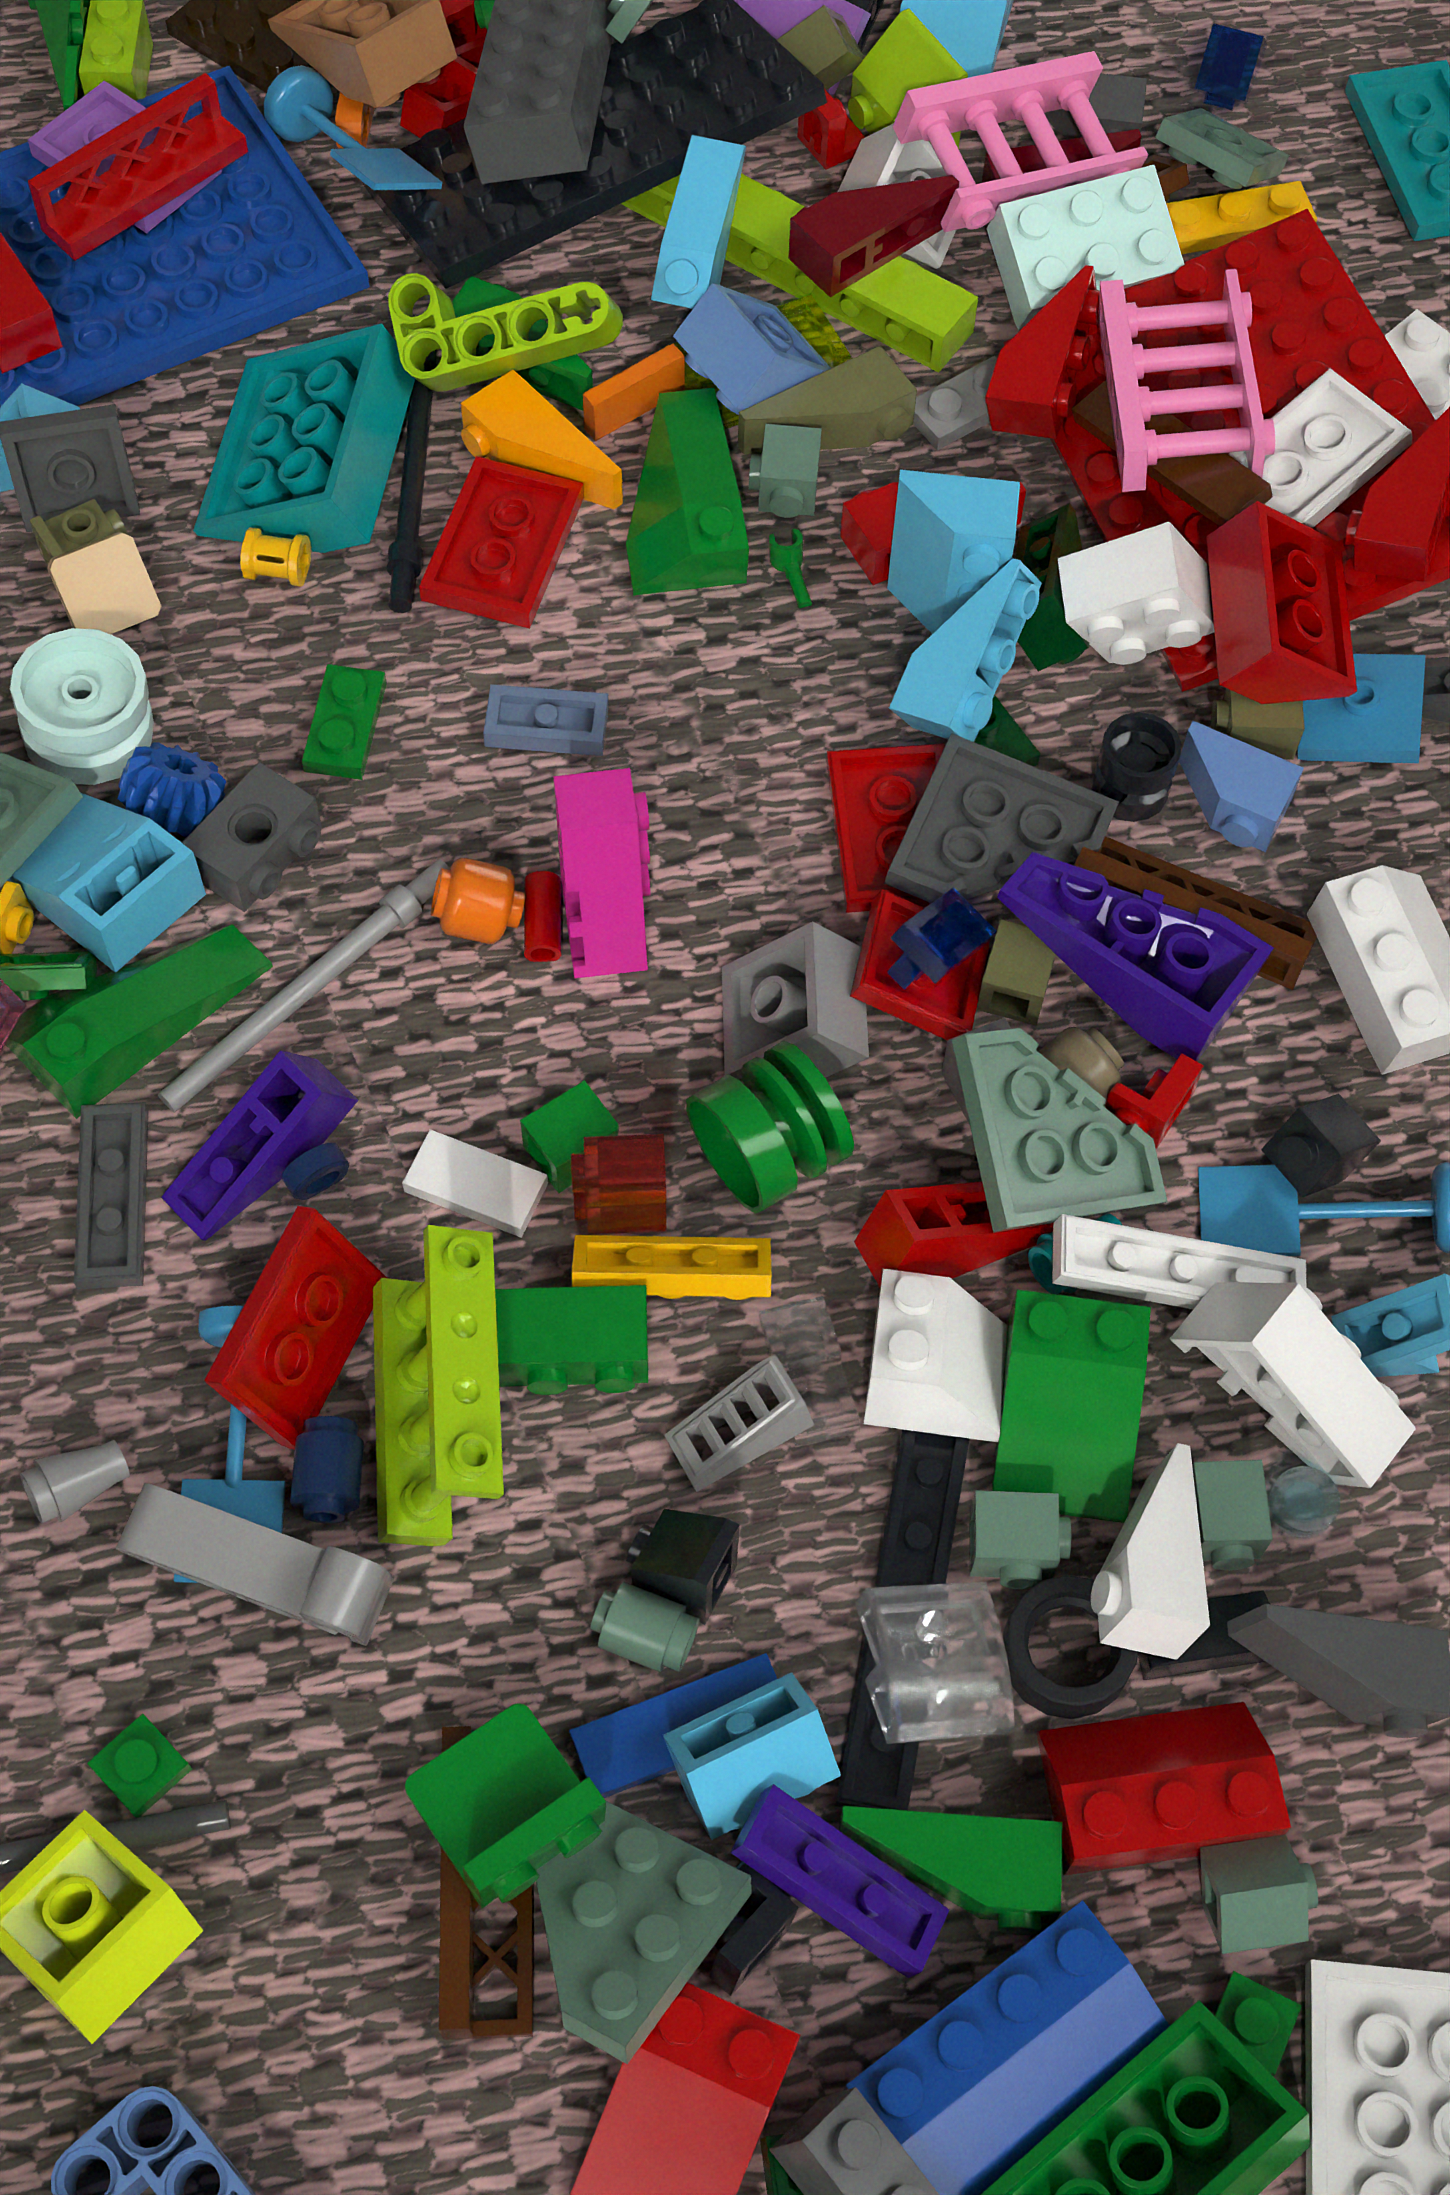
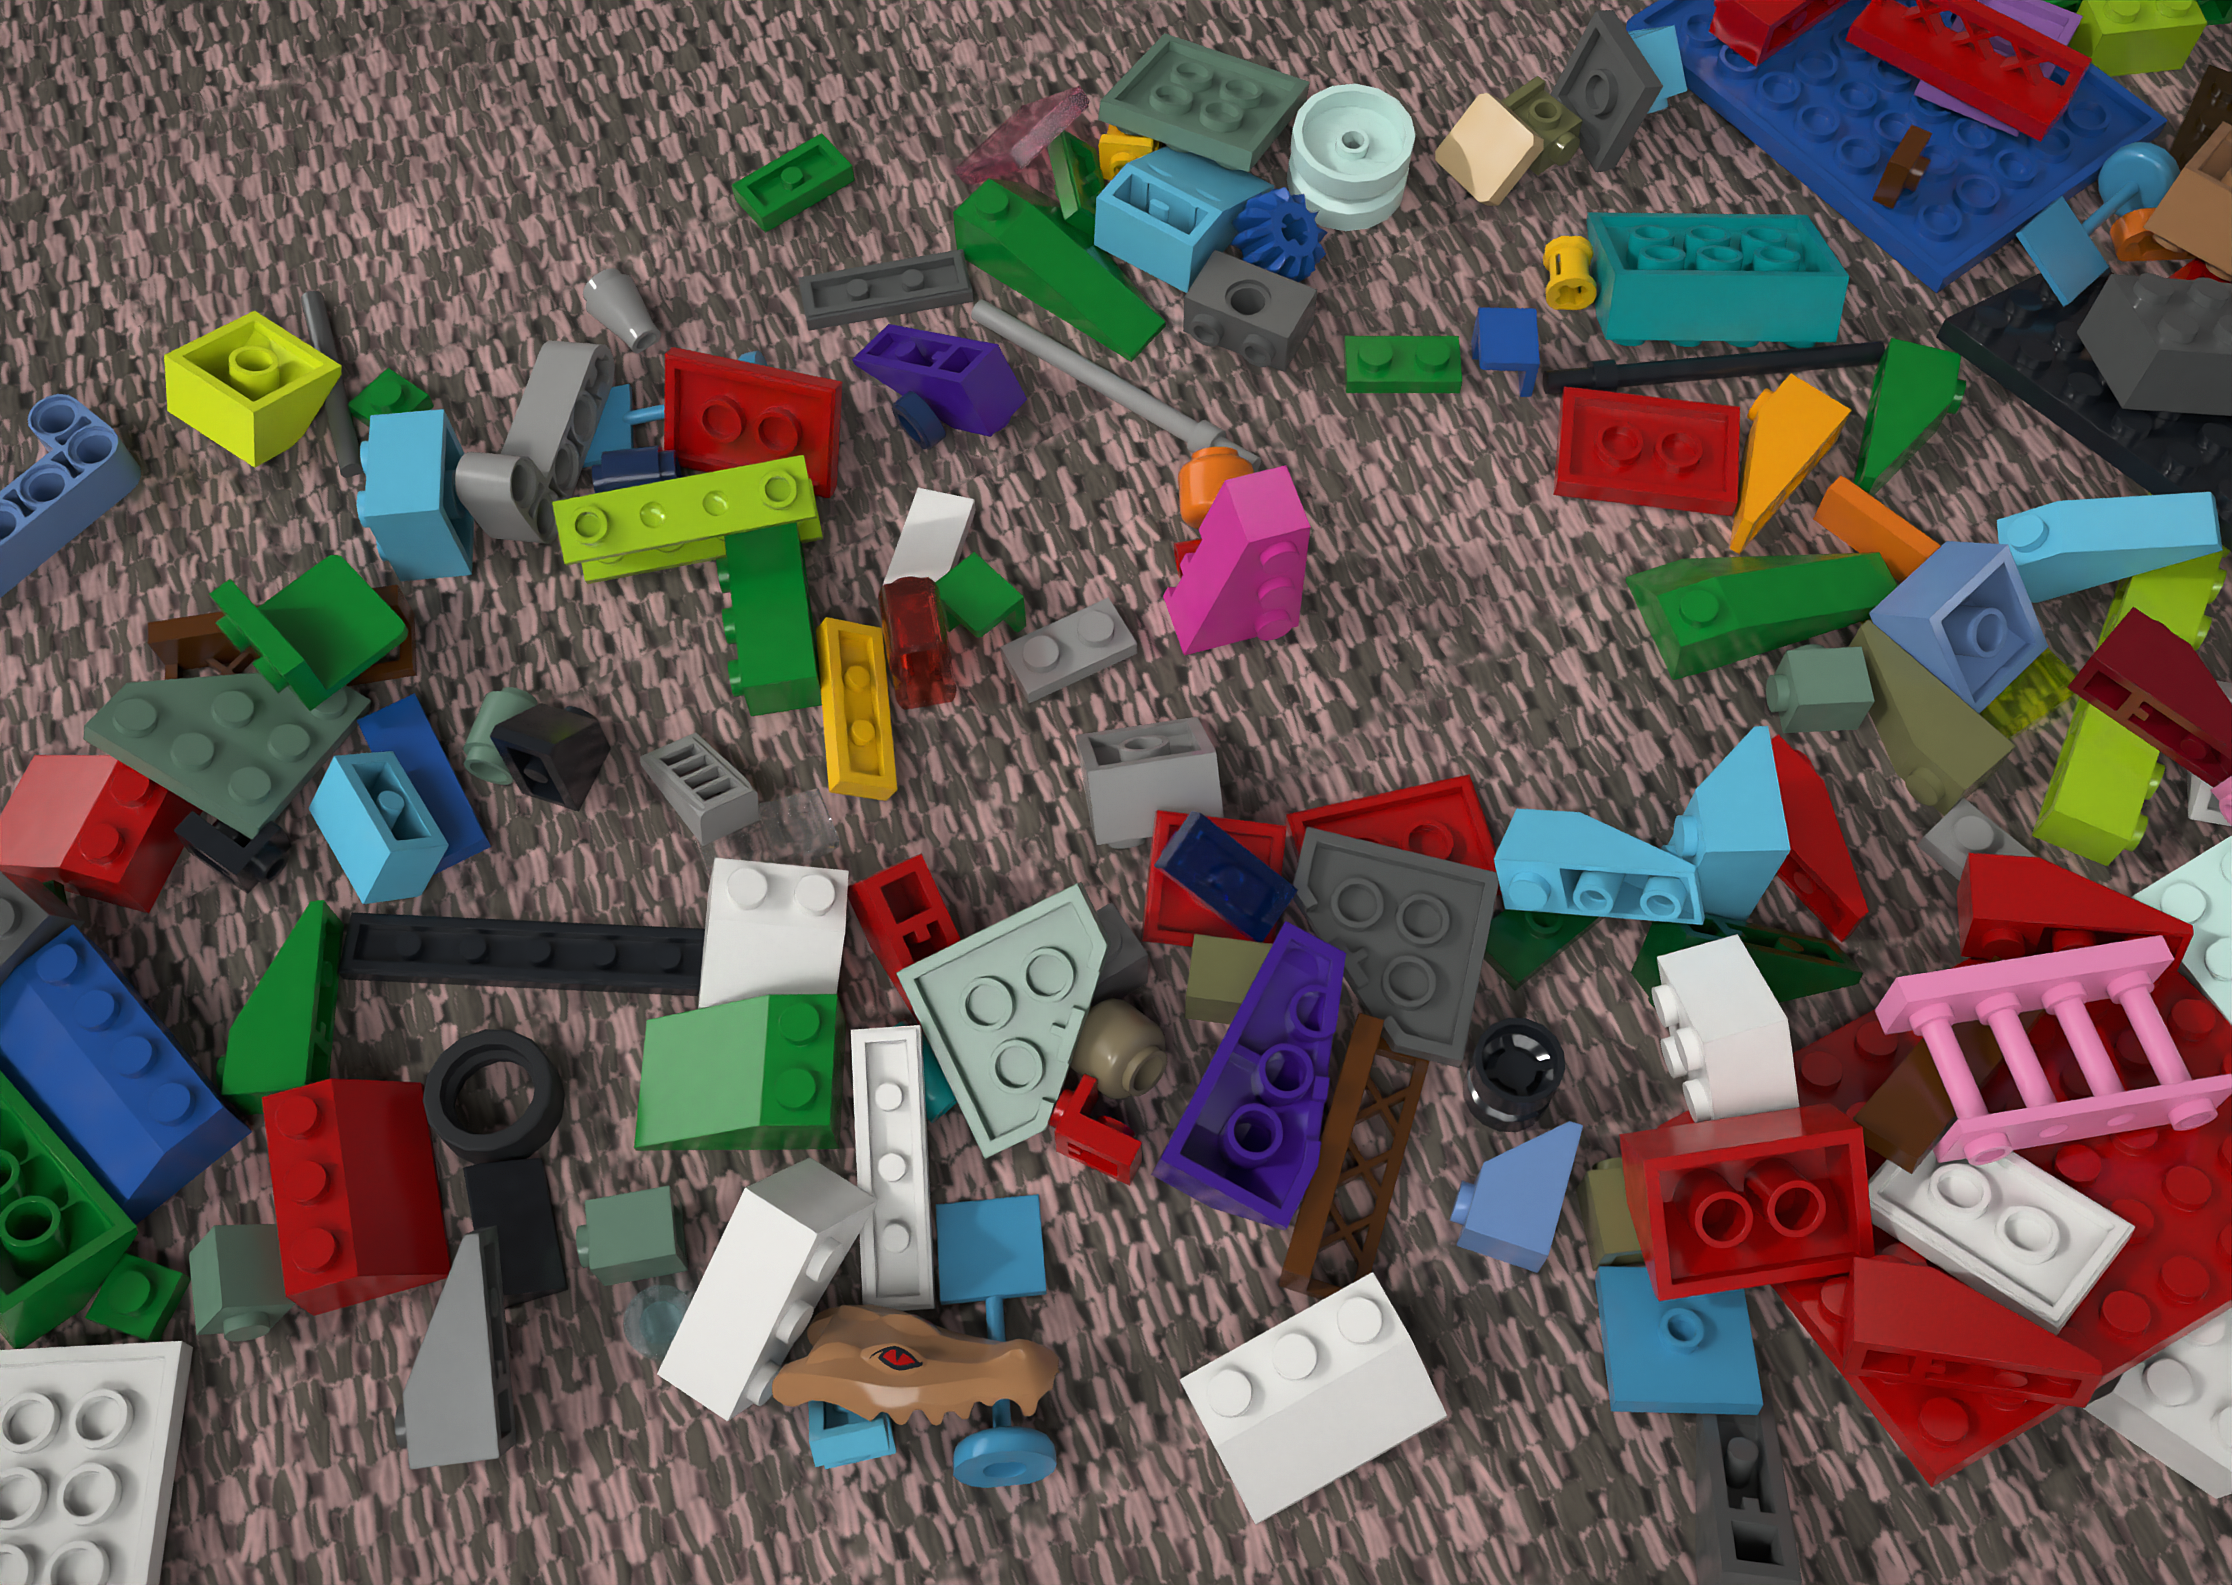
camera: 85 degrees right, 0 degrees up
lime beam [388,273,623,392] -> none
sand blue plate [483,684,609,756] -> none
green wheel [686,1040,854,1214] -> none
dark purple plate [730,1784,950,1978] -> none
green hand [769,529,812,608] -> none
clear slope [855,1582,1015,1744] -> none
sand green brick [969,1490,1071,1589] -> none
white slope [1091,1443,1210,1660] -> none
black brick [1261,1094,1381,1197] -> none
none -> medium azure brick [357,409,474,581]
none -> medium nougat animal [772,1304,1060,1426]
none -> light grey plate [1000,597,1137,703]
none -> blue panel [1471,307,1540,397]
none -> reddish brown plate [1872,124,1933,209]

